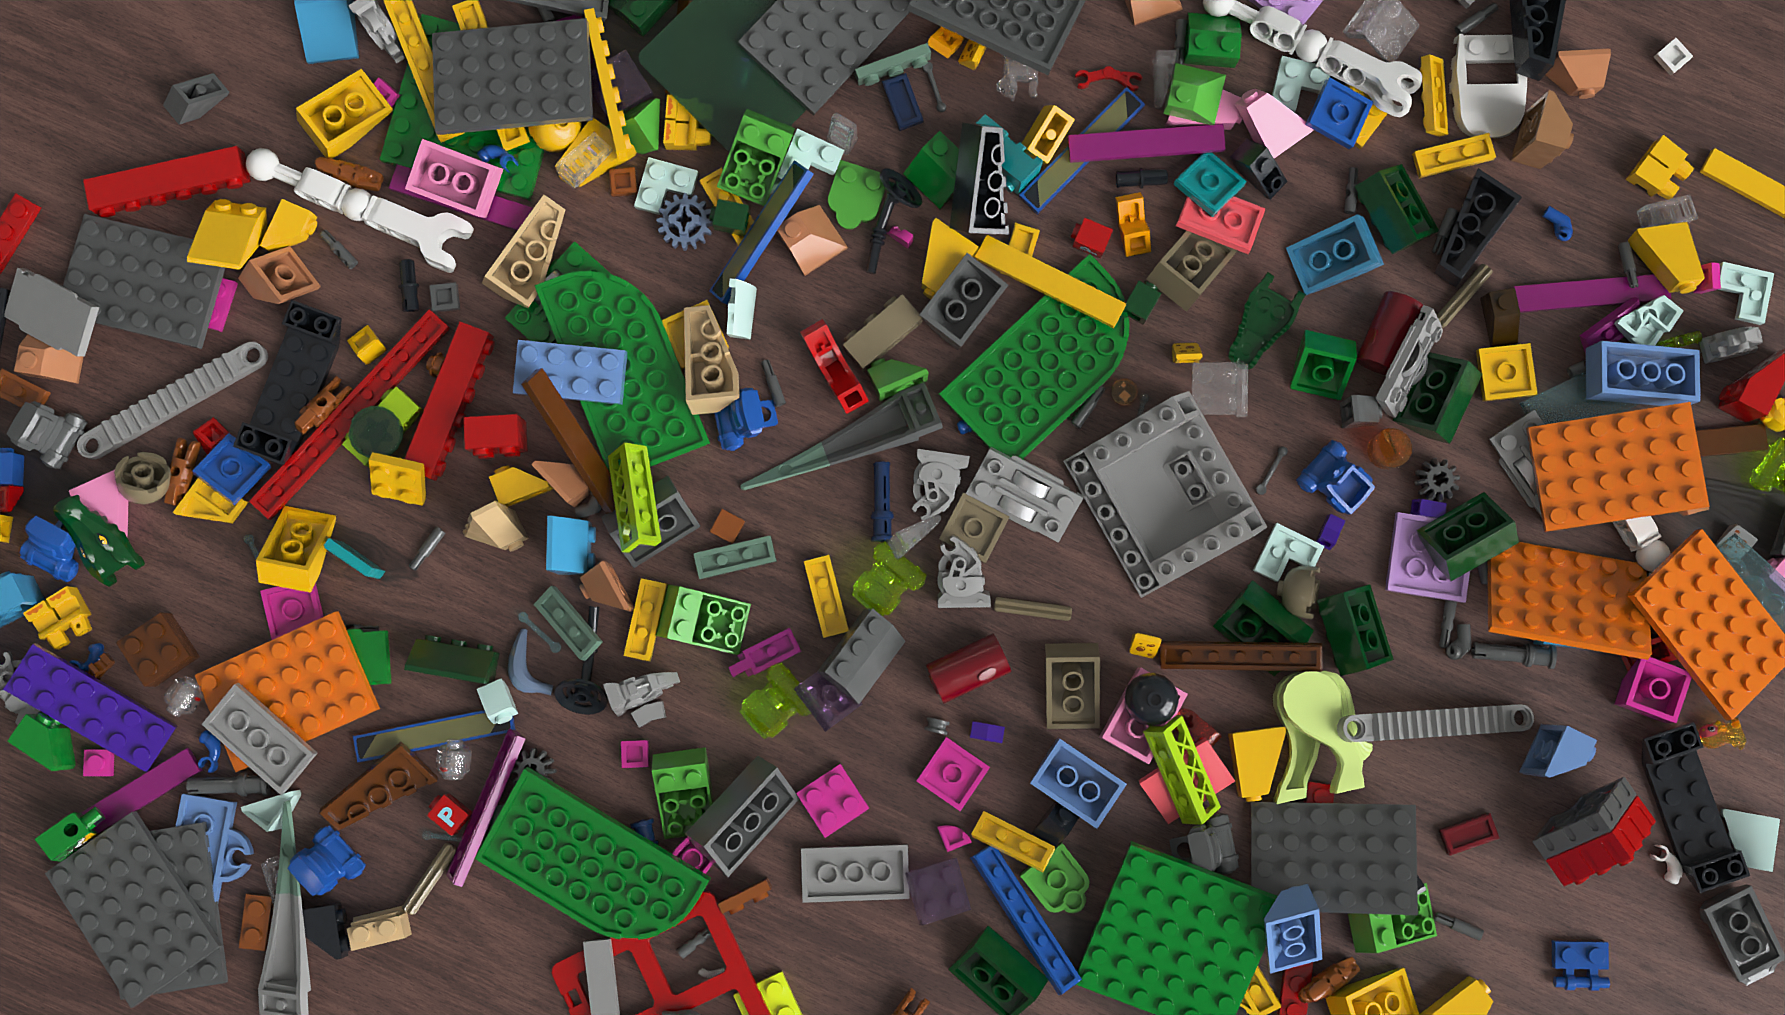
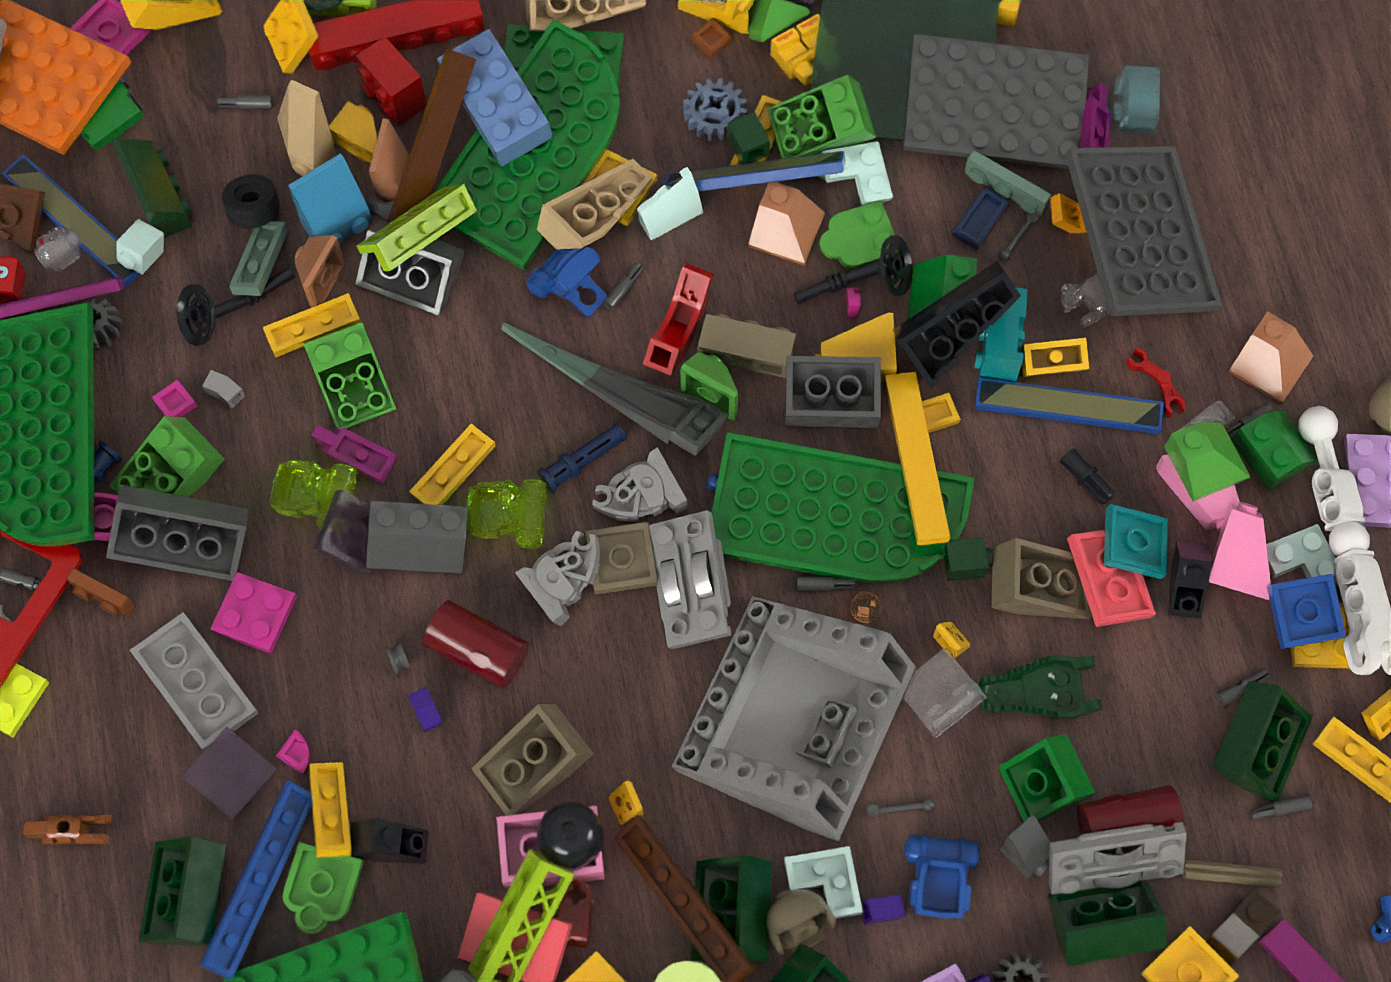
camera: 55 degrees right, 15 degrees down
teal tile [323,538,385,579] -> none
sand blue piece [508,629,553,695] -> none
clear light blue hinge [518,612,561,653] -> none
light grey piece [603,672,680,717] -> none
light aqua plate [634,157,699,215] -> none
sand green plate [693,536,777,579] -> none
dark orange tile [710,509,746,544] -> none
clear slope [827,112,858,155] -> none
clear slope [888,515,942,559] -> none
dark pink plate [916,737,990,811] -> none
yellow slope [958,40,986,70] -> none
dark tan axle [994,597,1072,621] -> none
medium blue slope [1030,737,1127,829] -> none
magenta tile [1068,124,1226,163] -> none
red brick [1071,218,1113,259] -> none
light orange slope [1115,192,1151,257] -> none
dark azure slope [1286,214,1384,295] -> none
clear orange piece [1367,428,1412,470] -> none
black wedge [1434,168,1522,288] -> none
none -> black tyre [222,174,280,228]

